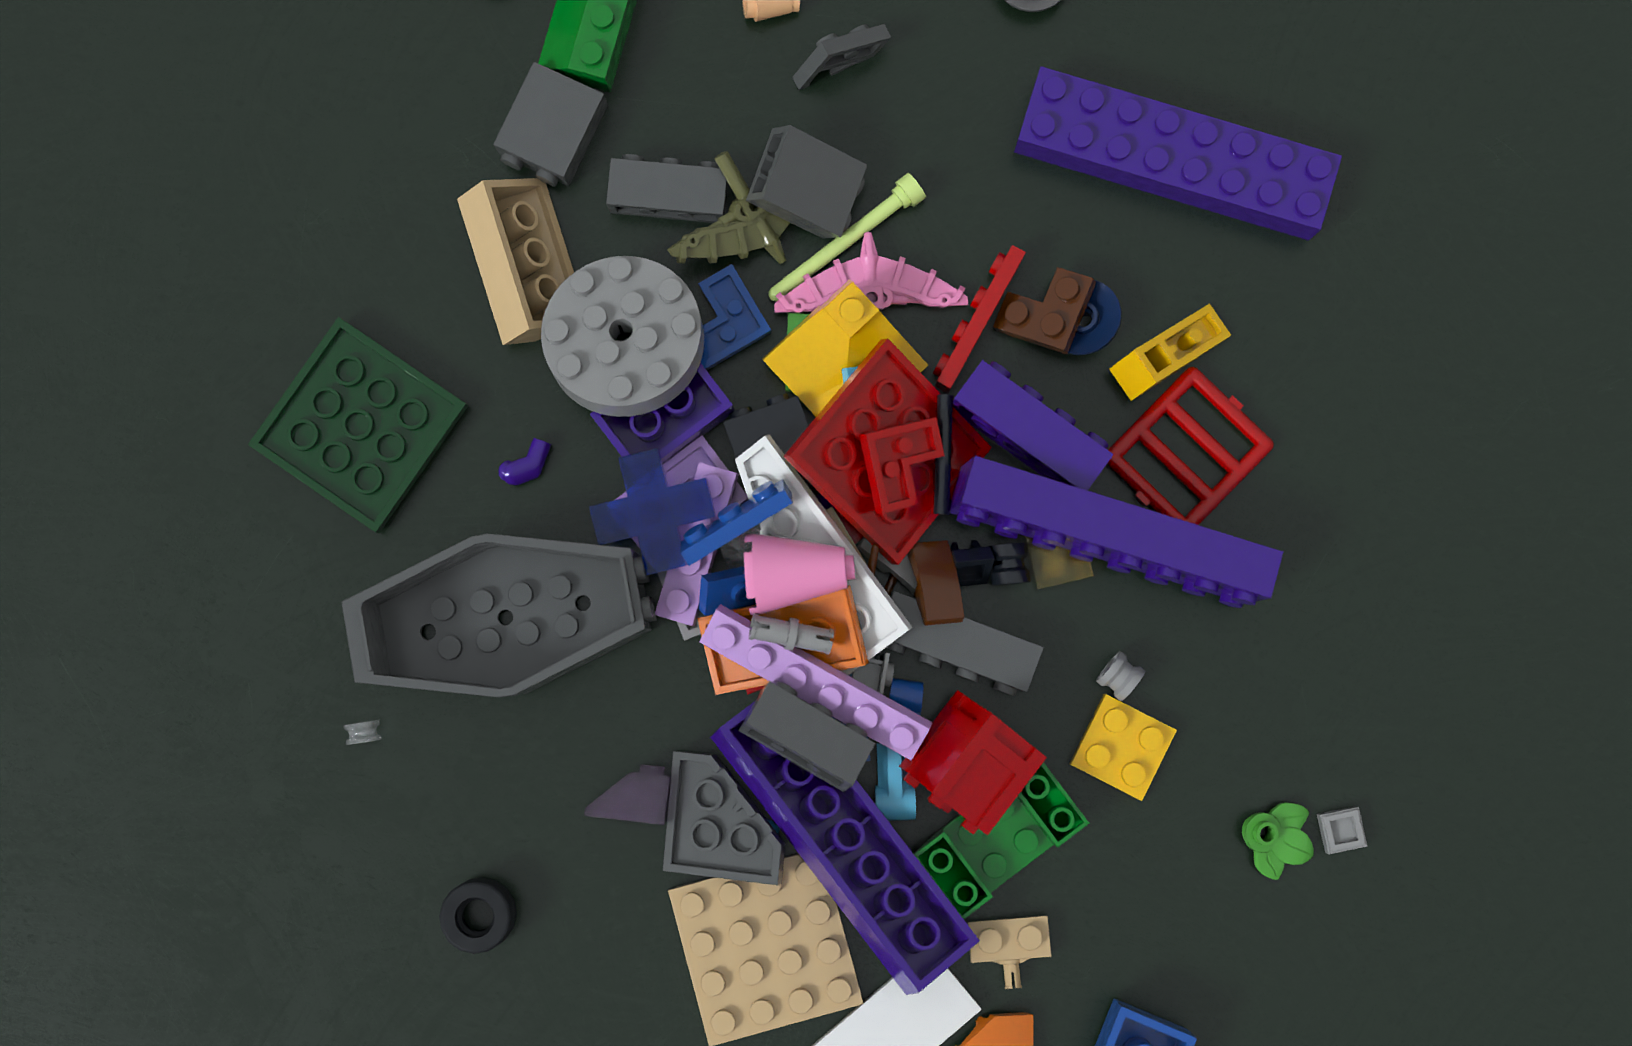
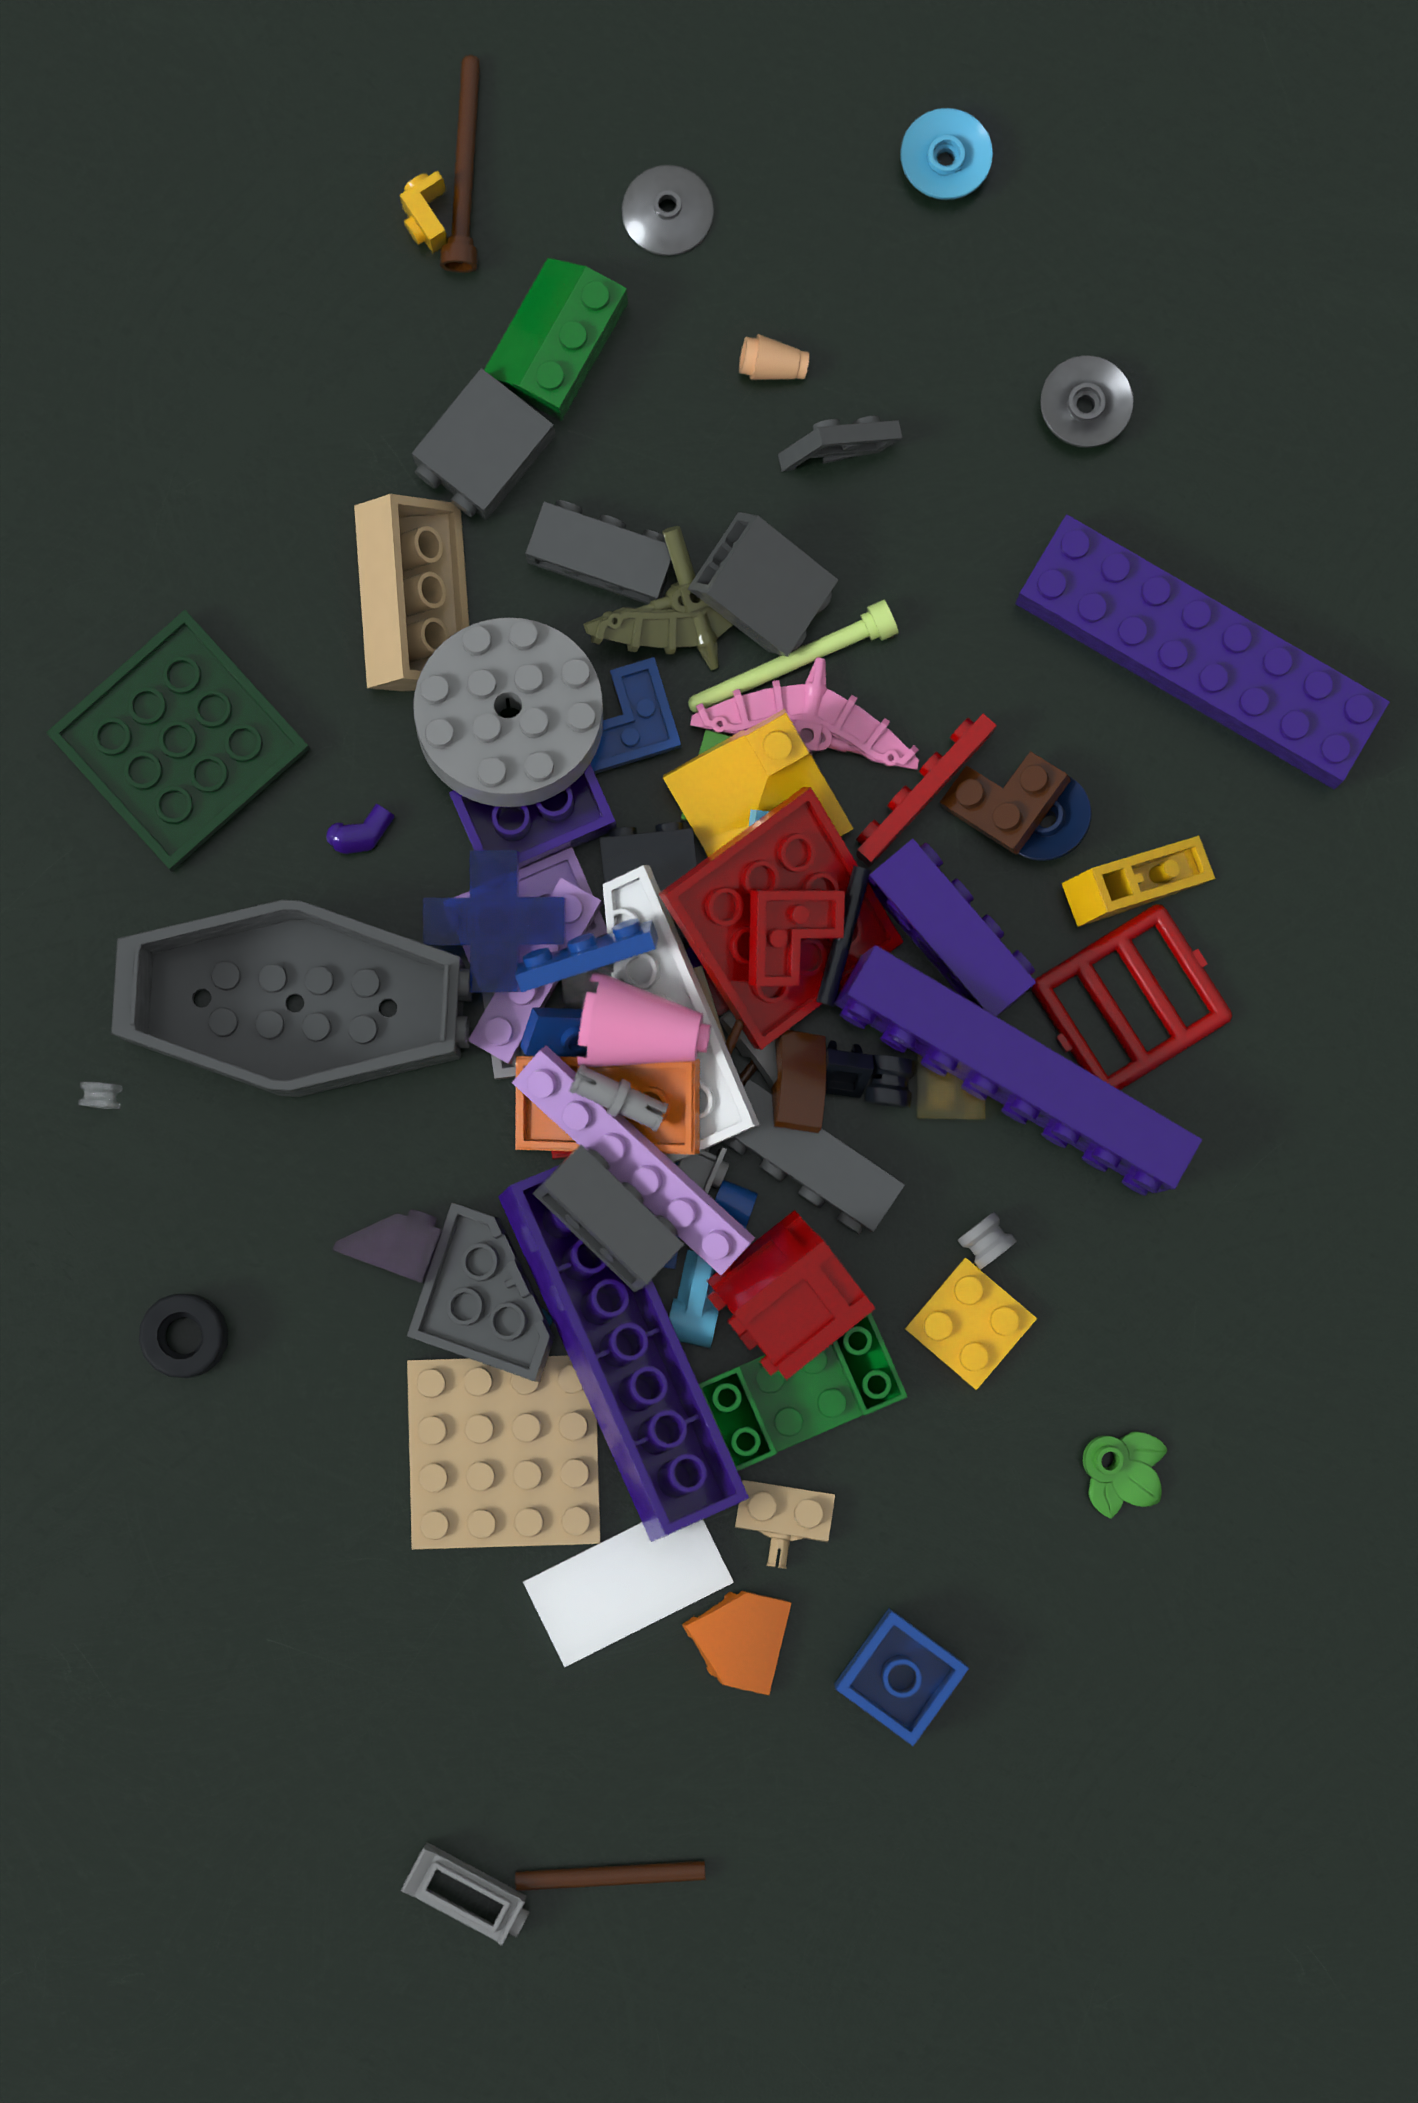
camera: 10 degrees right, 0 degrees up
light grey tile [1317,806,1367,854] -> none

